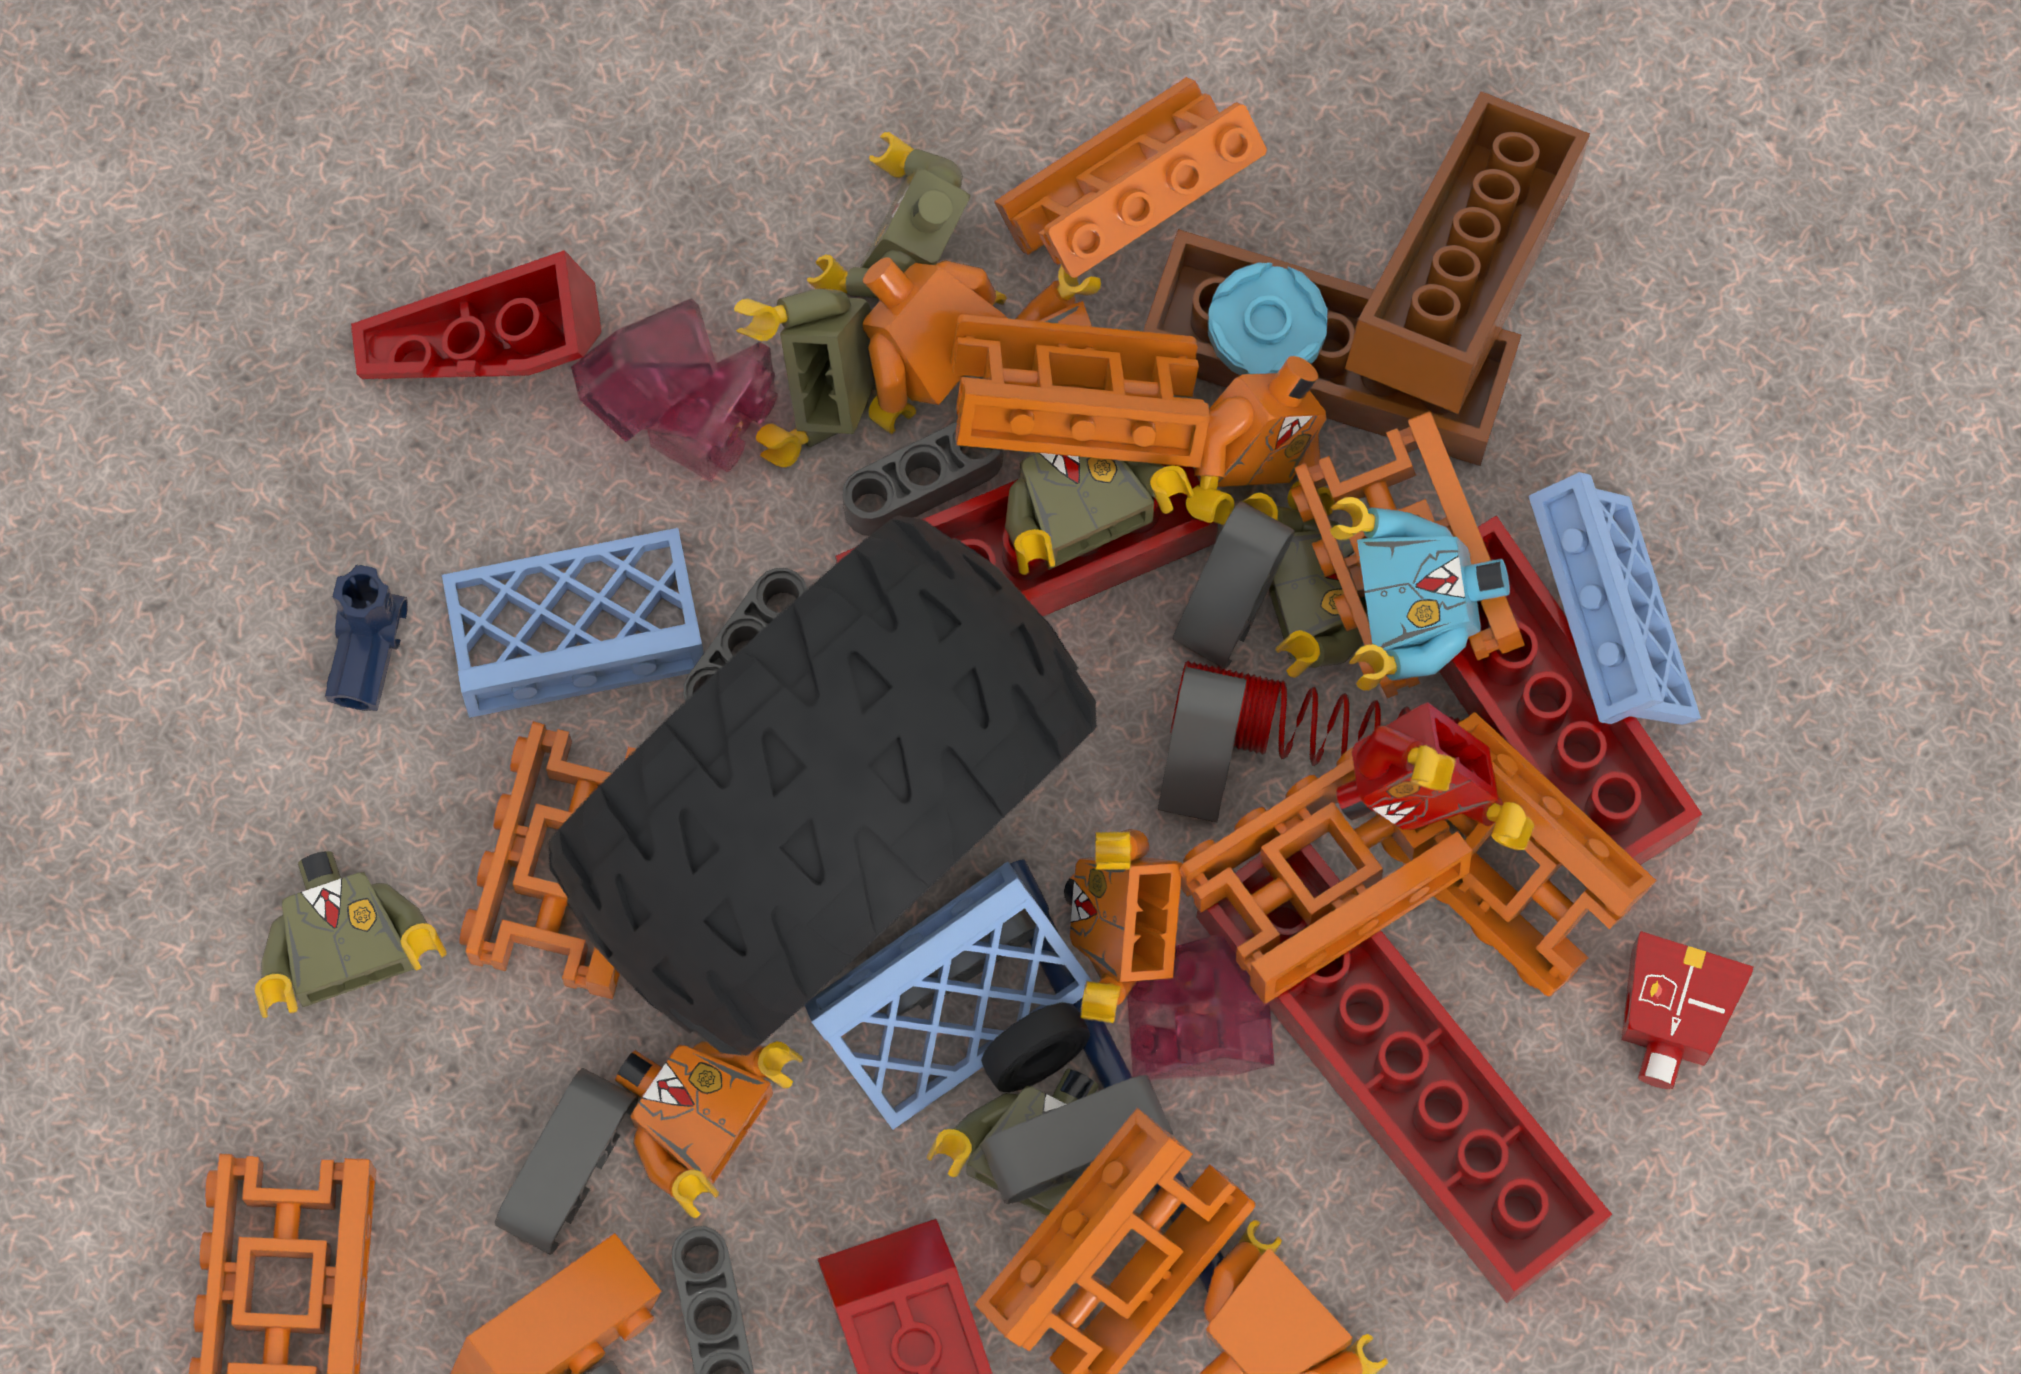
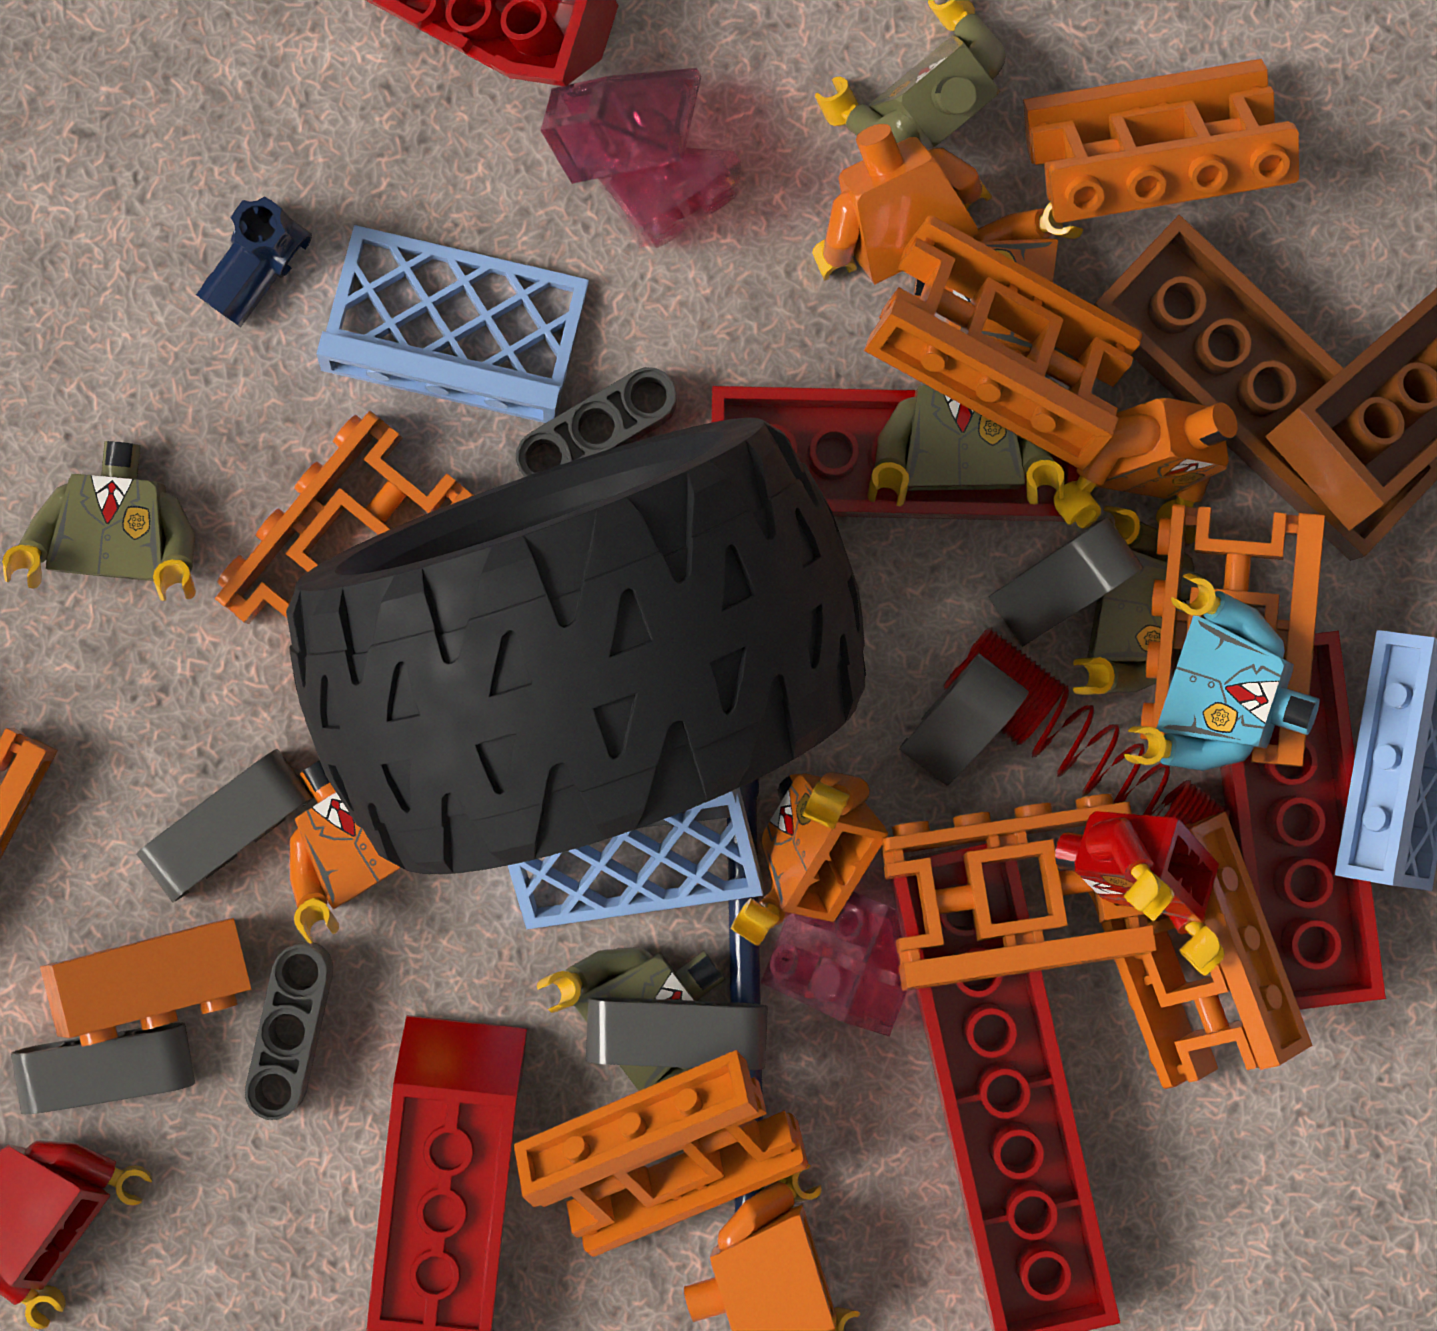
camera: 25 degrees right, 15 degrees up
olive torso [734,289,875,468] -> none
dark grey beam [842,421,1004,536] -> none
black tyre [981,1002,1090,1093] -> none
medium azure tile [1208,263,1327,375] -> none
red torso [1621,931,1754,1089] -> none

